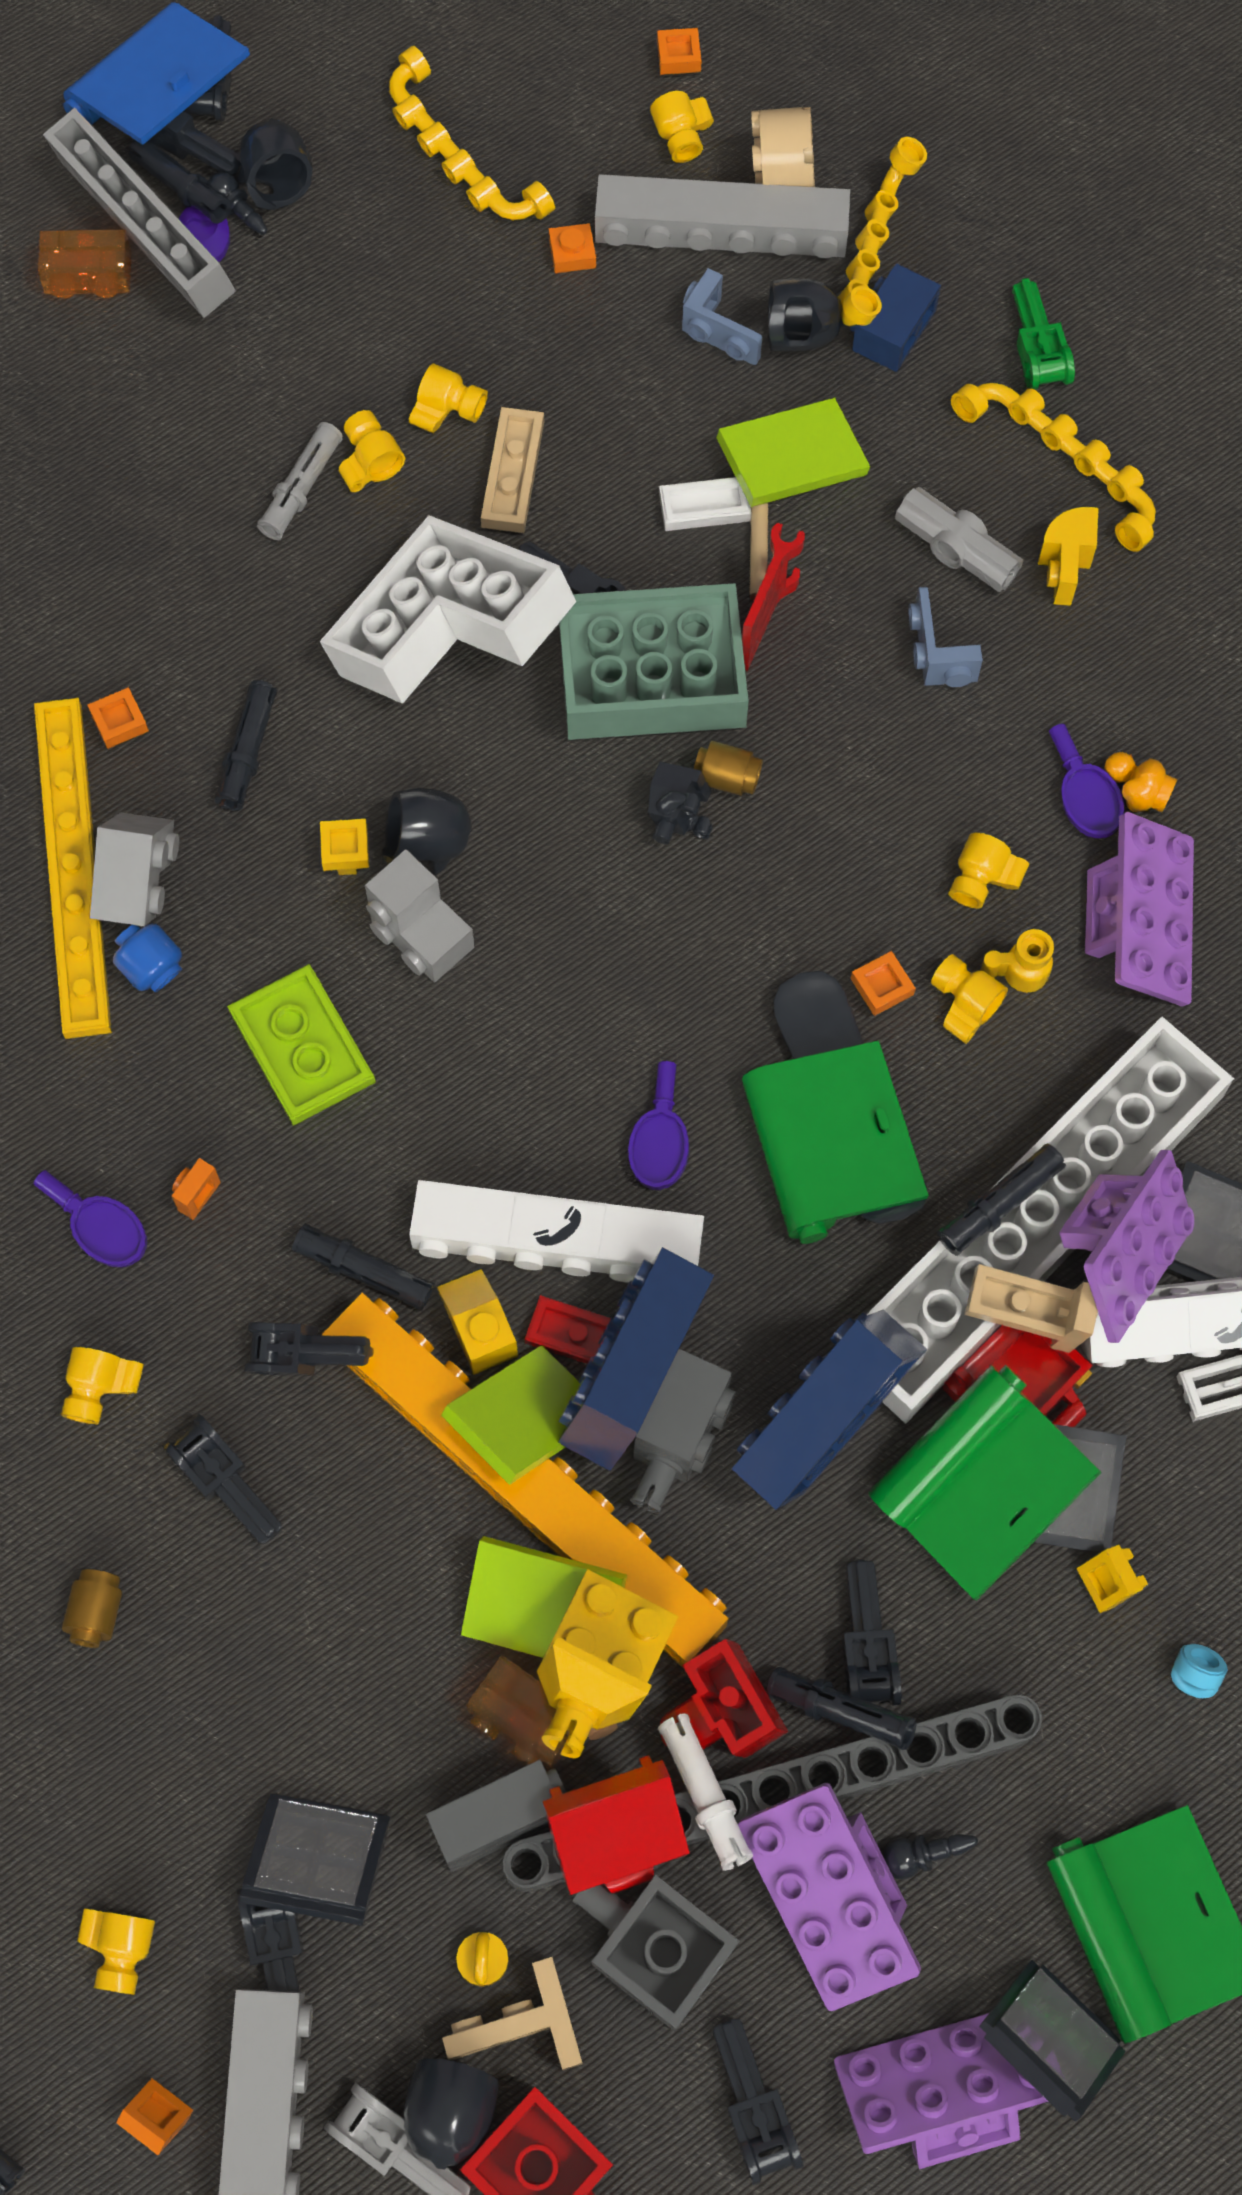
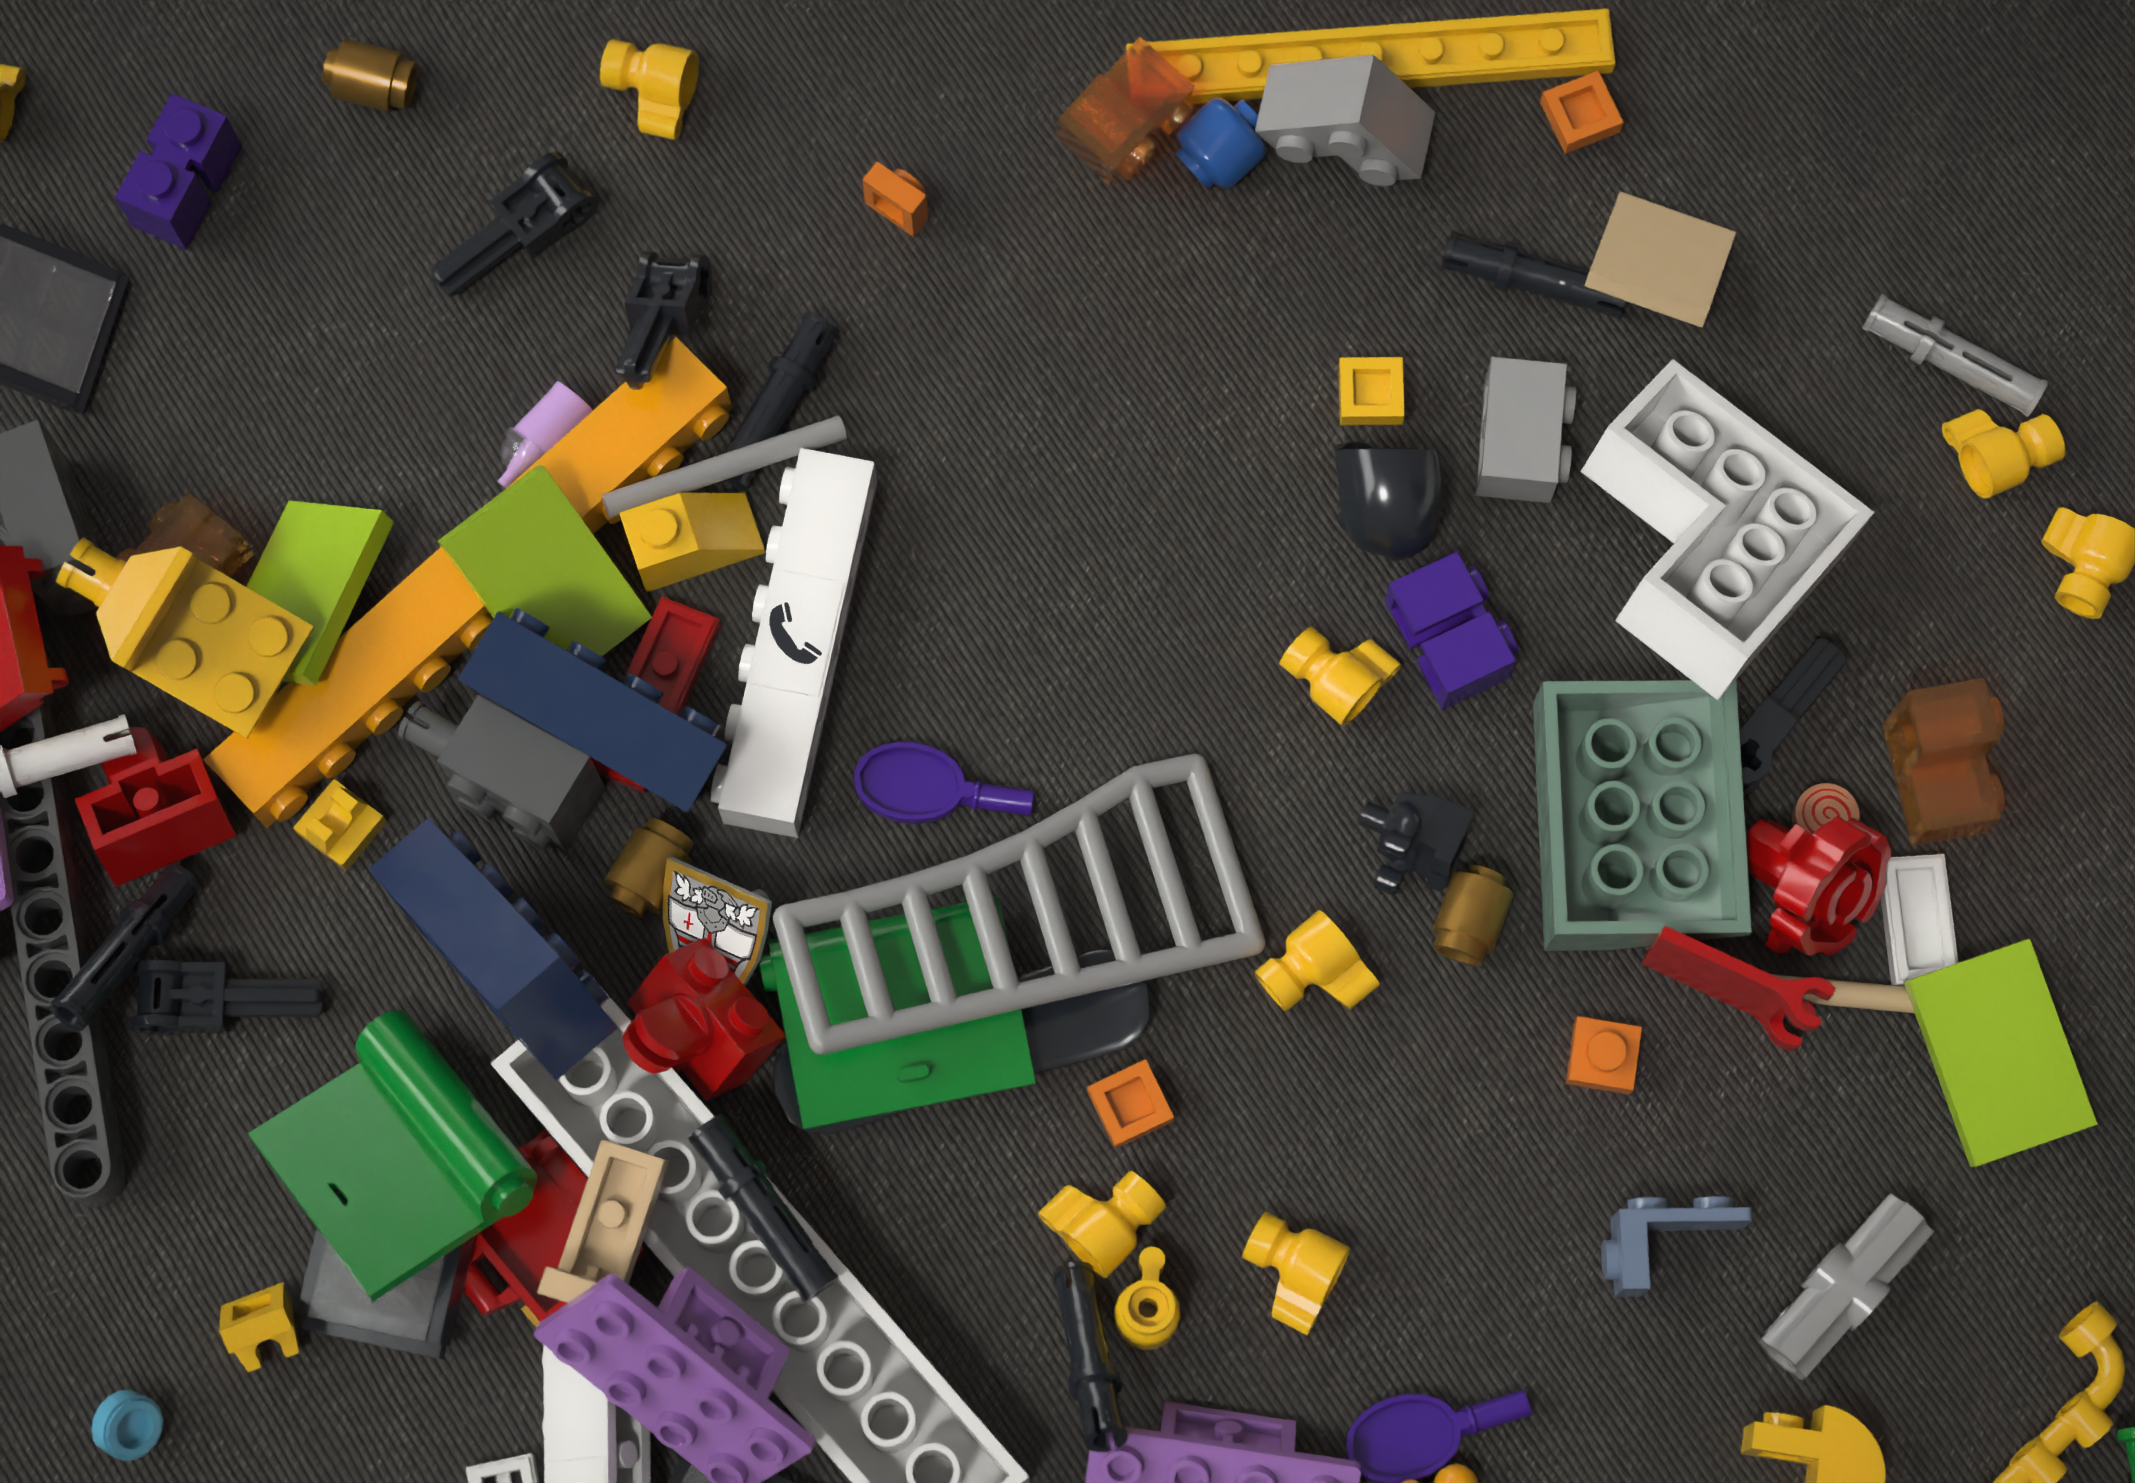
camera: 95 degrees right, 5 degrees up
dark purple piece [34,1170,147,1268] -> none
lime tile [227,964,376,1126] -> none
light grey brick [365,850,474,983] -> none
tan plate [481,407,544,533] -> none
none -> dark purple piece [115,93,242,250]
none -> yellow tile [293,779,387,871]
none -> lavender piece [497,381,593,488]
none -> light grey bar [601,415,847,519]
none -> pearl gold brick [604,817,694,918]
none -> red brick [622,938,786,1101]
none -> shield [663,857,772,985]
none -> light grey bar [773,754,1266,1055]
none -> black pin [1053,1261,1128,1452]
none -> clear orange brick [1056,37,1195,185]
none -> yellow piece [1253,910,1380,1012]
none -> yellow piece [1279,626,1402,727]
none -> dark purple piece [1384,552,1518,710]
none -> light grey brick [1475,357,1576,503]
none -> orange plate [1566,1016,1642,1095]
none -> tan tile [1584,192,1736,328]
none -> red piece [1746,816,1891,956]
none -> nougat tile [1792,783,1860,835]
none -> clear orange brick [1882,678,2005,847]

